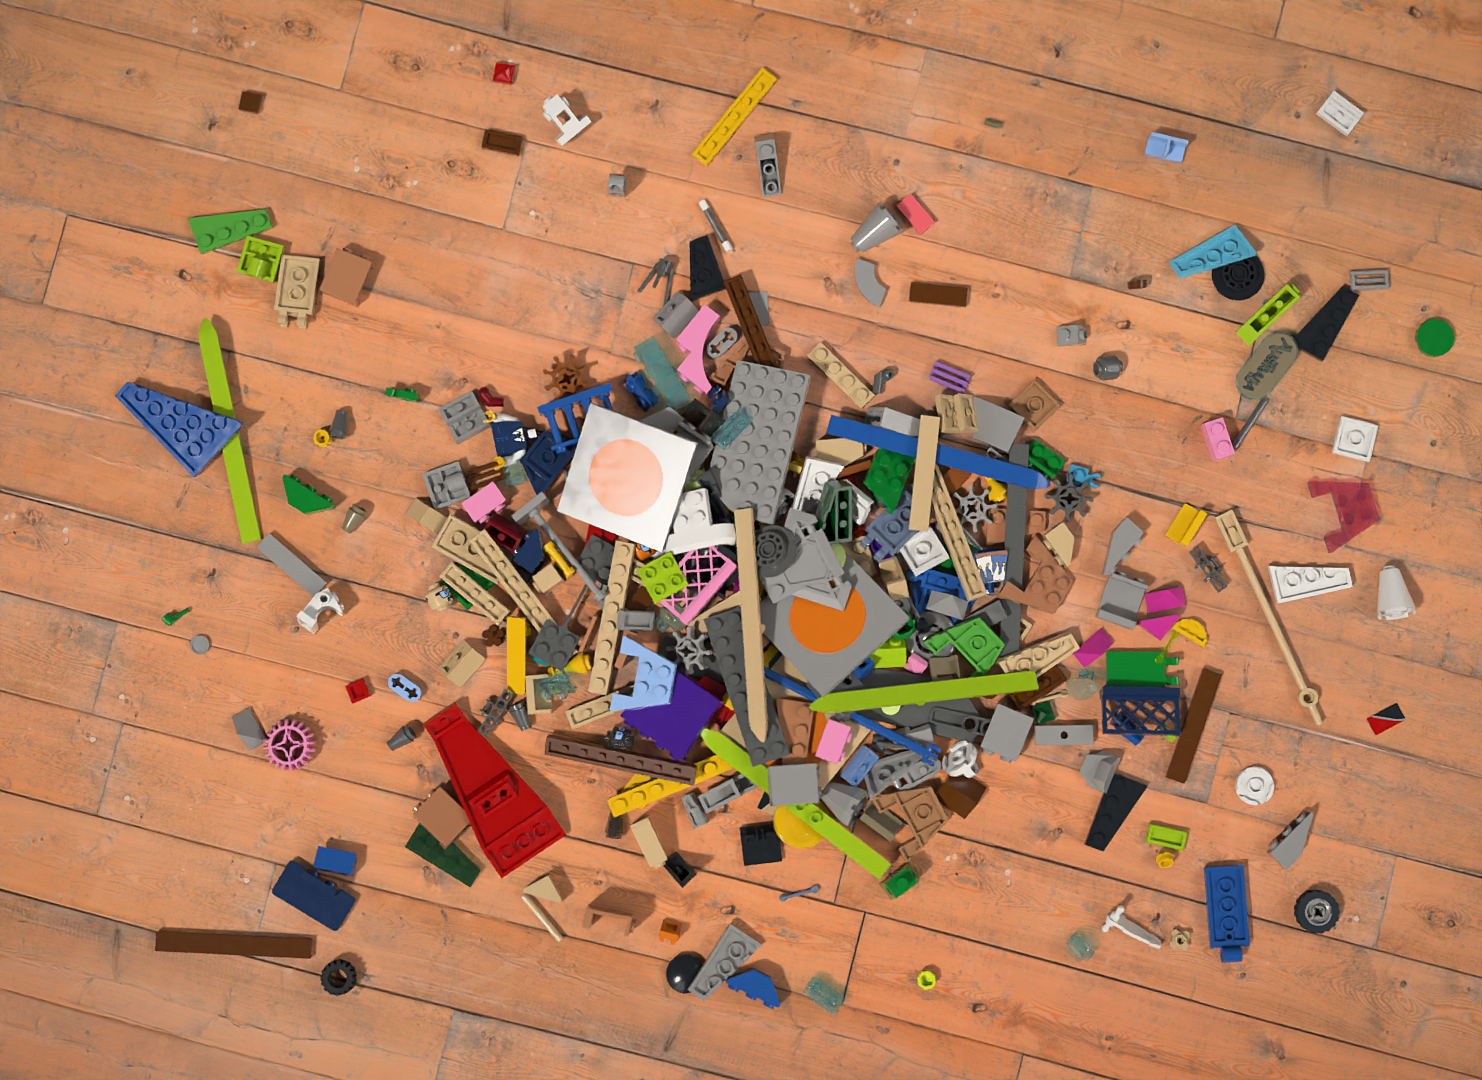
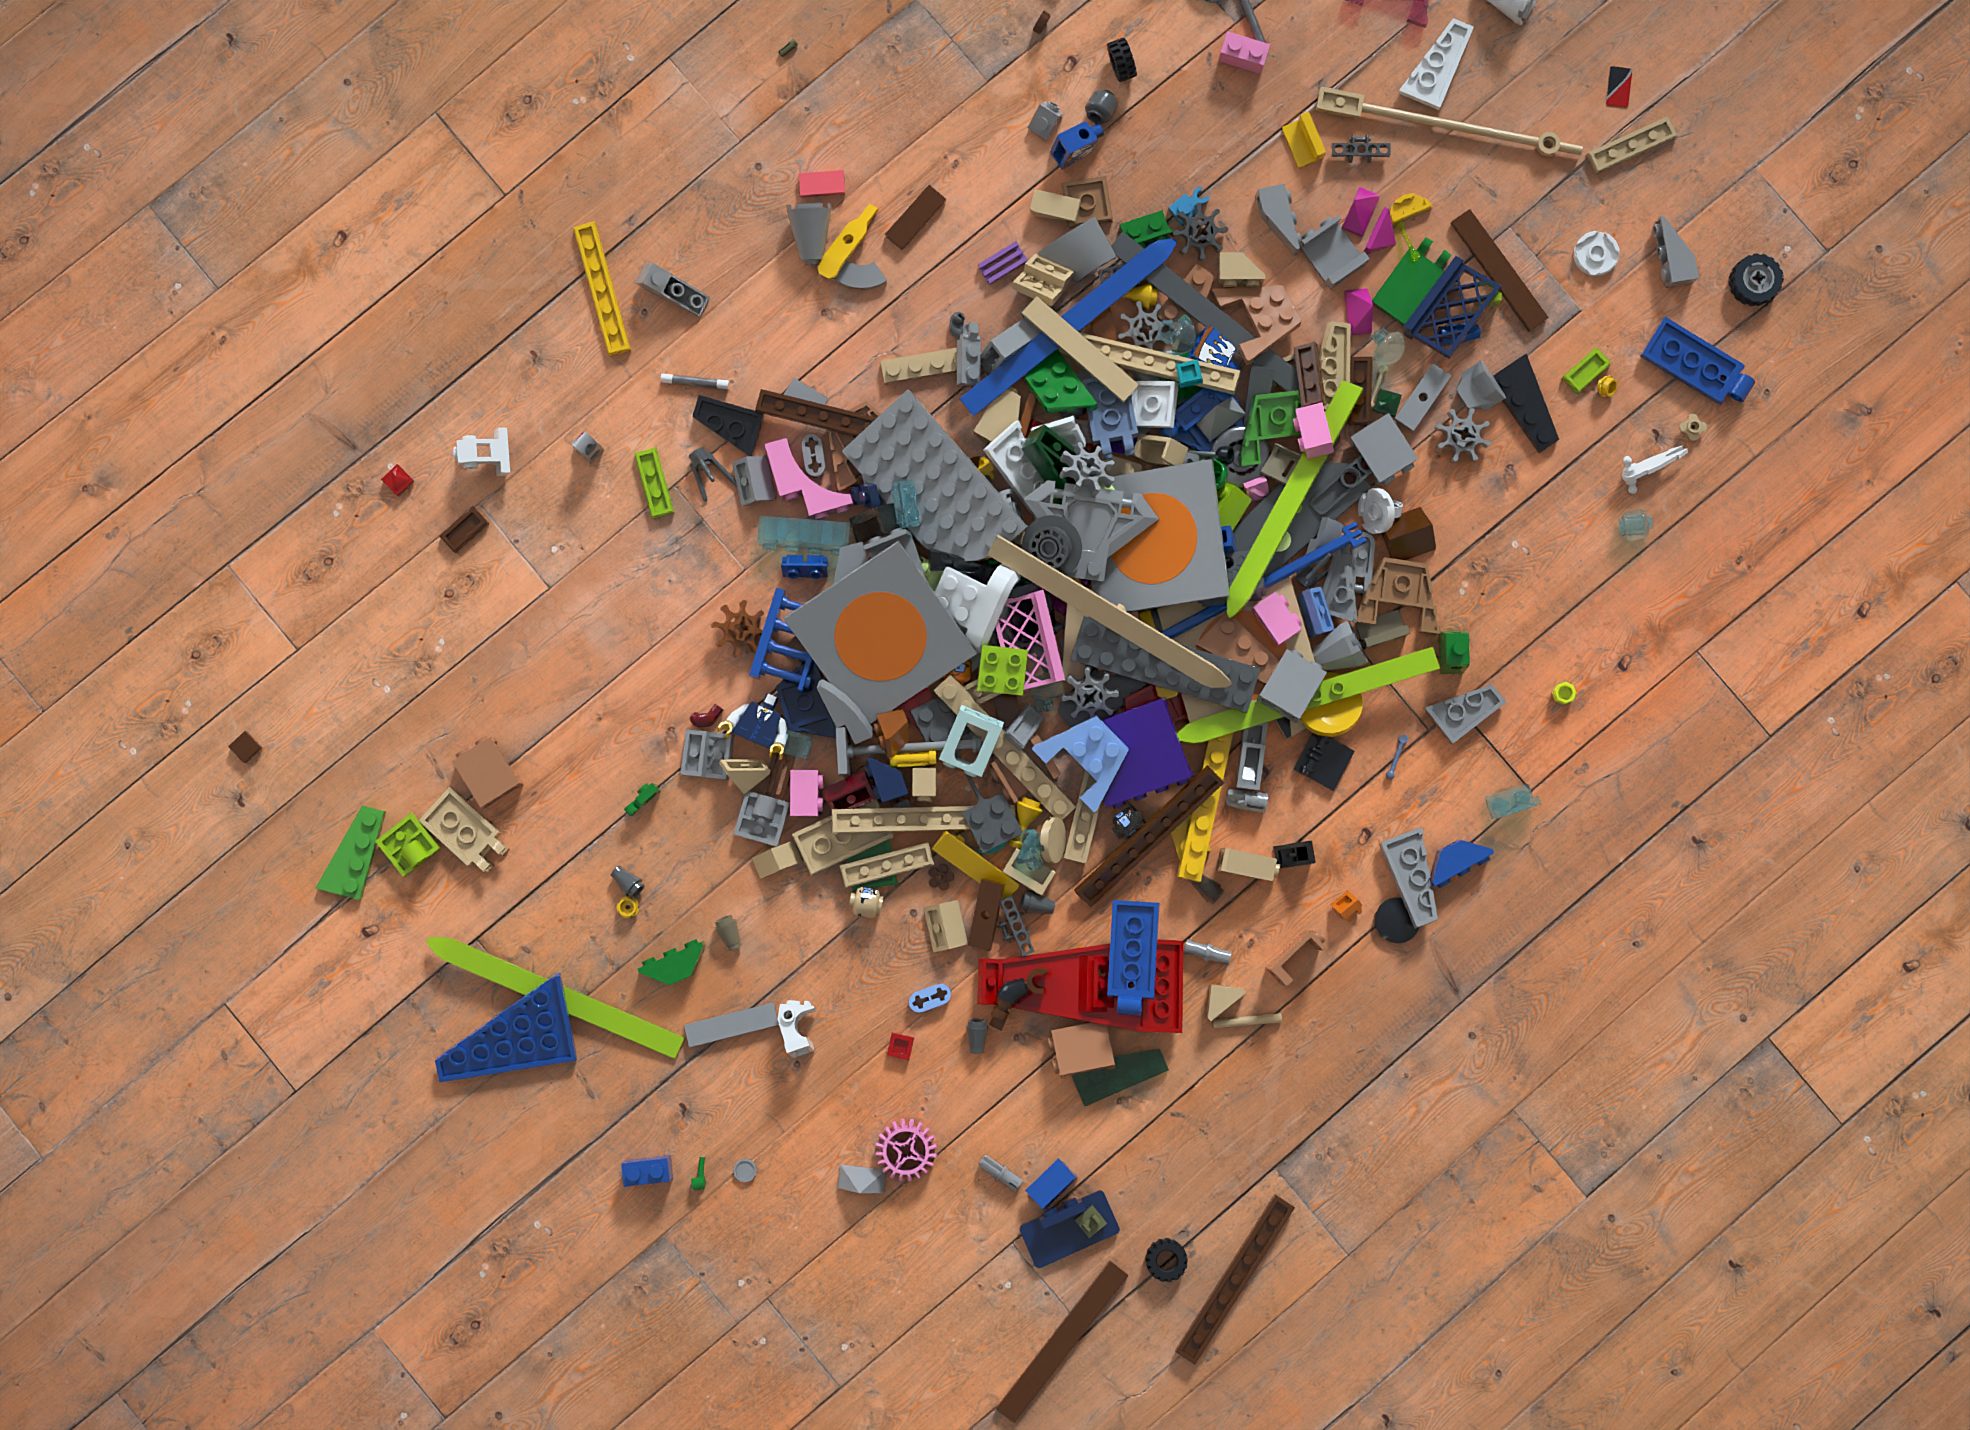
camera: 55 degrees left, 0 degrees up
none -> blue brick [621,1155,673,1187]
none -> lime tile [634,447,675,519]
none -> tan slope [719,759,770,794]
none -> yellow piece [817,204,879,279]
none -> light grey slope [817,679,873,744]
none -> dark orange slope [874,709,910,758]
none -> light aqua panel [939,705,1004,777]
none -> light grey hinge [957,322,981,387]
none -> reddish brown tile [968,878,1005,951]
none -> light grey axle [978,1155,1023,1192]
none -> piece [989,967,1049,1031]
none -> tan slope [1030,190,1081,222]
none -> tan tile [1040,817,1066,863]
none -> blue torso [1050,121,1104,170]
none -> light grey gear [1059,442,1115,497]
none -> olive tile [1074,1205,1107,1238]
none -> black tyre [1107,37,1137,82]
none -> blue hinge [1107,900,1160,1016]
none -> clear light blue piece [1160,314,1197,353]
none -> teal tile [1175,359,1203,388]
none -> reddish brown plate [1175,1194,1295,1365]
none -> light grey pin [1183,939,1232,966]
none -> bright pink brick [1293,403,1334,459]
none -> reddish brown tile [1294,341,1326,407]
none -> light grey wing [1423,684,1506,744]
none -> light grey gear [1435,408,1491,463]
none -> tan tile [1586,116,1678,175]

